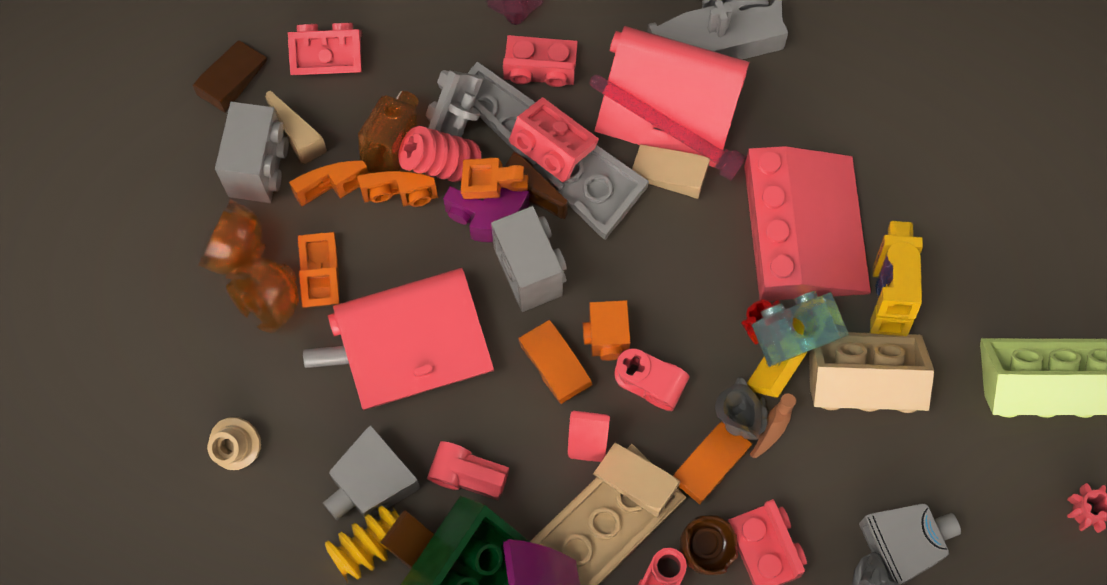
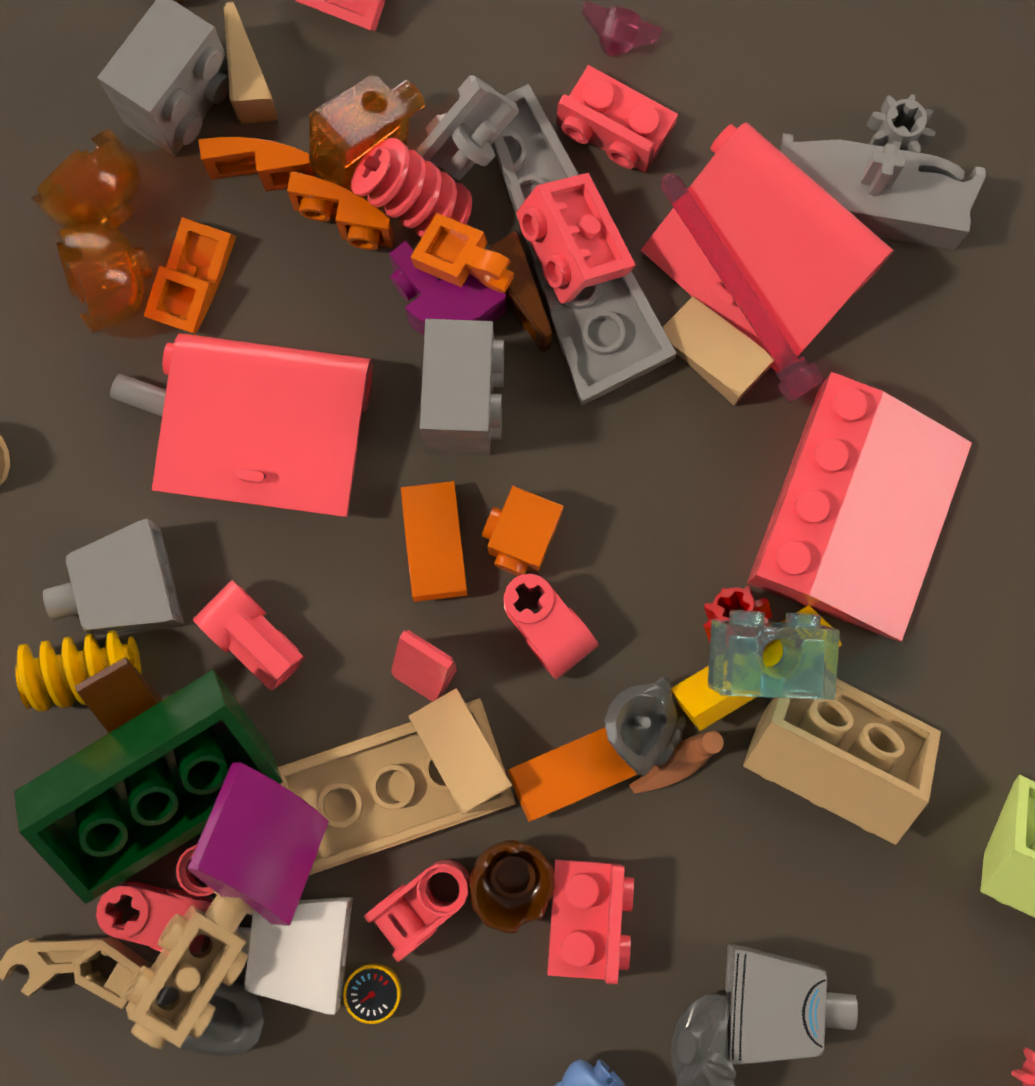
camera: 25 degrees right, 10 degrees up
yellow hips [870,221,923,336] -> none

